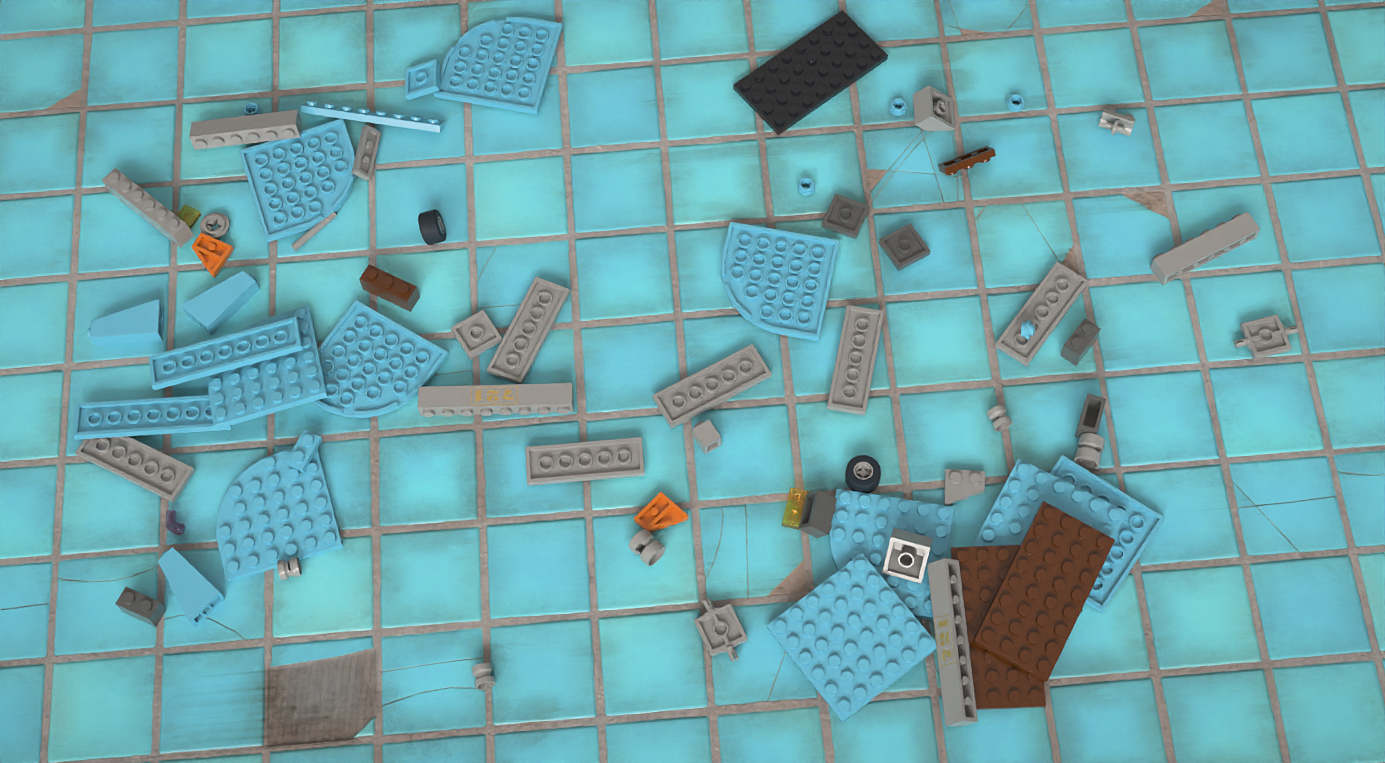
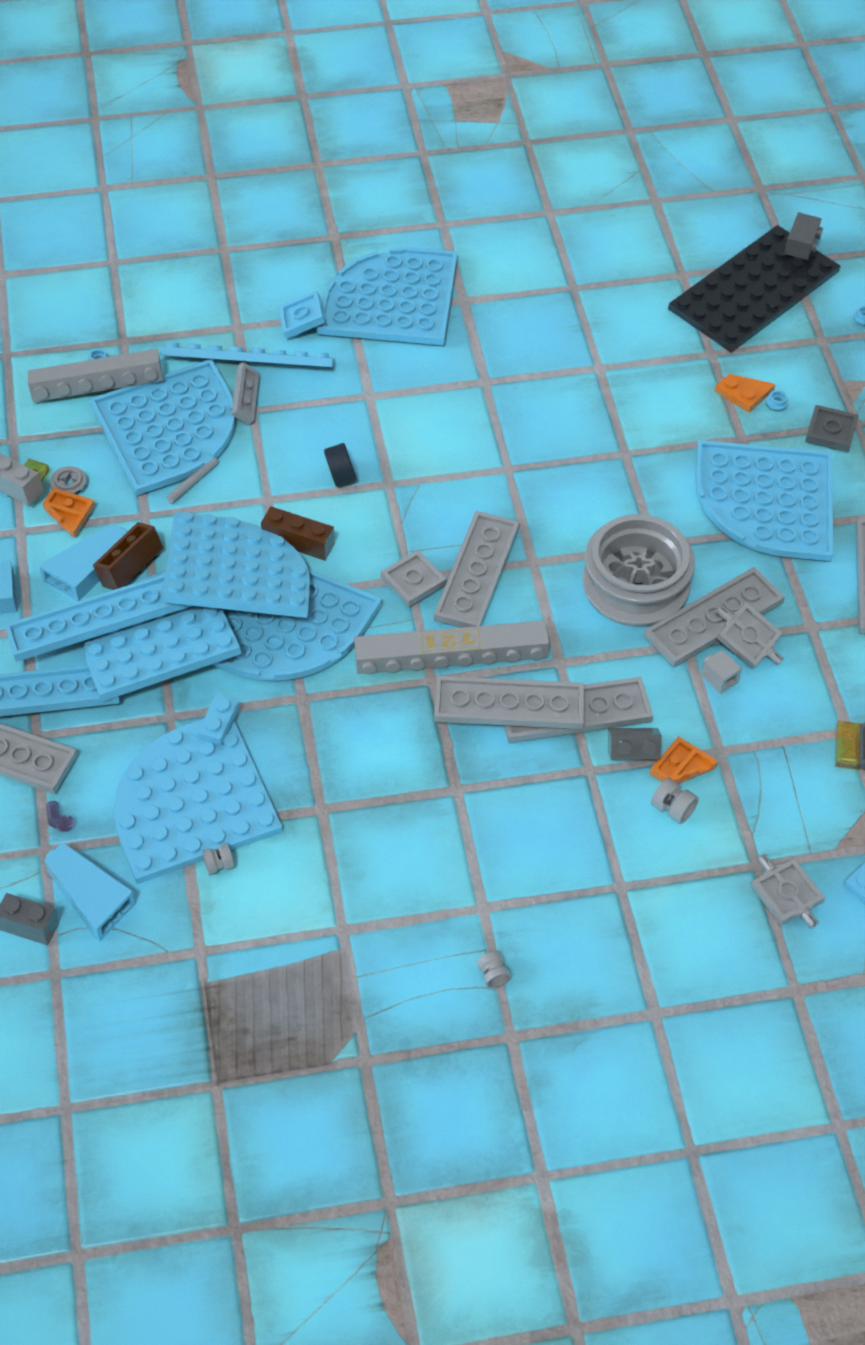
camera: 10 degrees left, 10 degrees down
none -> reddish brown brick [93,522,163,590]
none -> medium azure plate [162,512,310,618]
none -> light grey plate [434,676,584,729]
none -> light grey wheel [582,514,695,627]
none -> dark grey piece [608,728,662,760]
none -> orange wing [715,374,775,413]
none -> light grey plate [715,602,784,669]
none -> dark grey piece [784,212,824,260]

